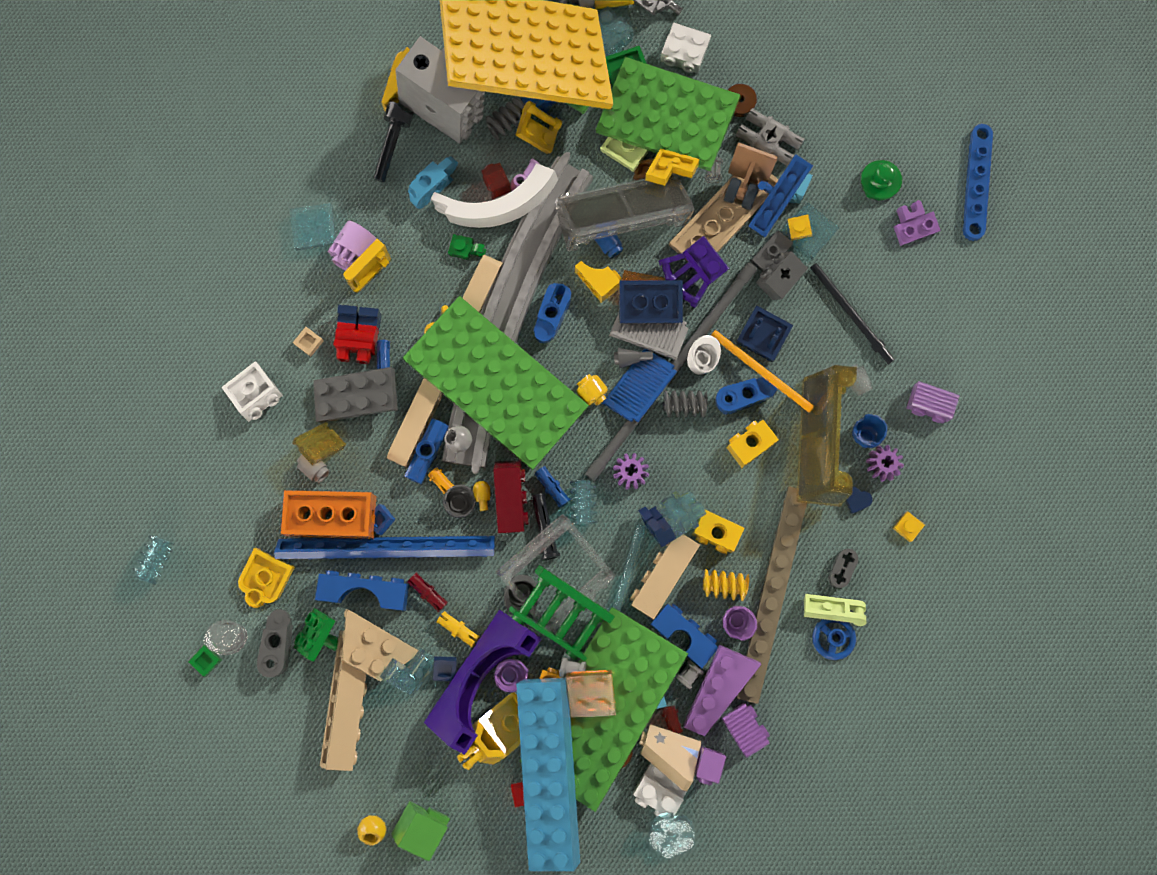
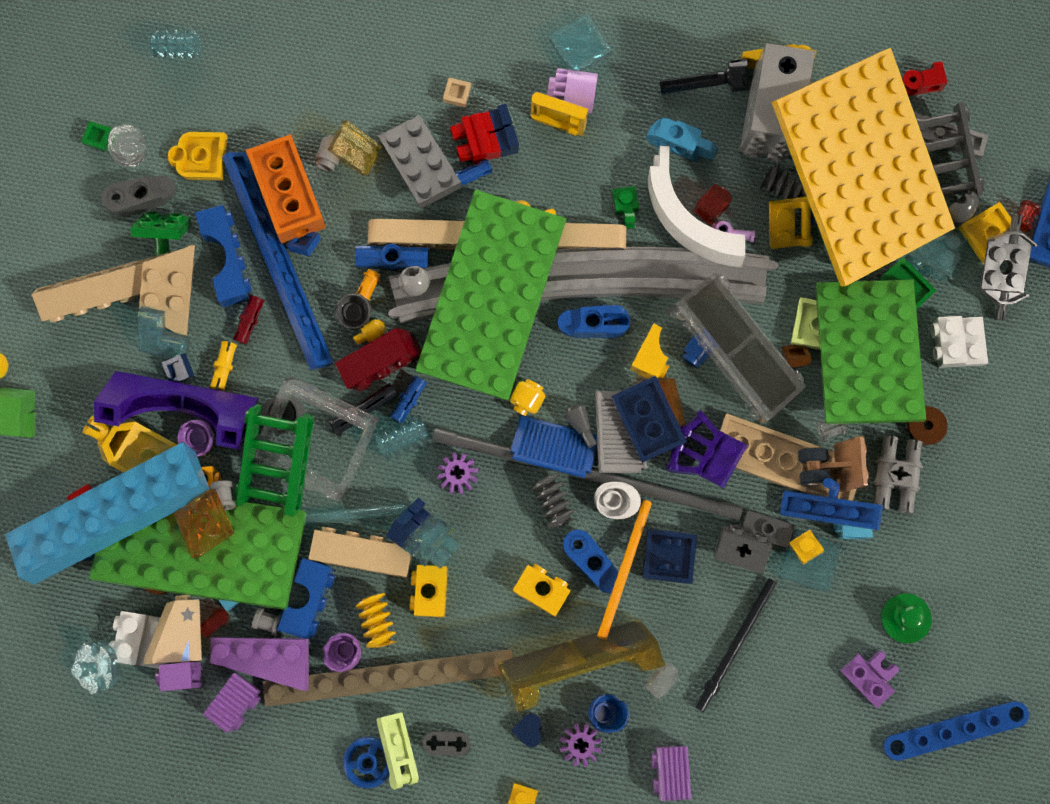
camera: 65 degrees right, 0 degrees up
white plate [222,361,283,422] -> none
yellow plate [646,148,699,186] -> none

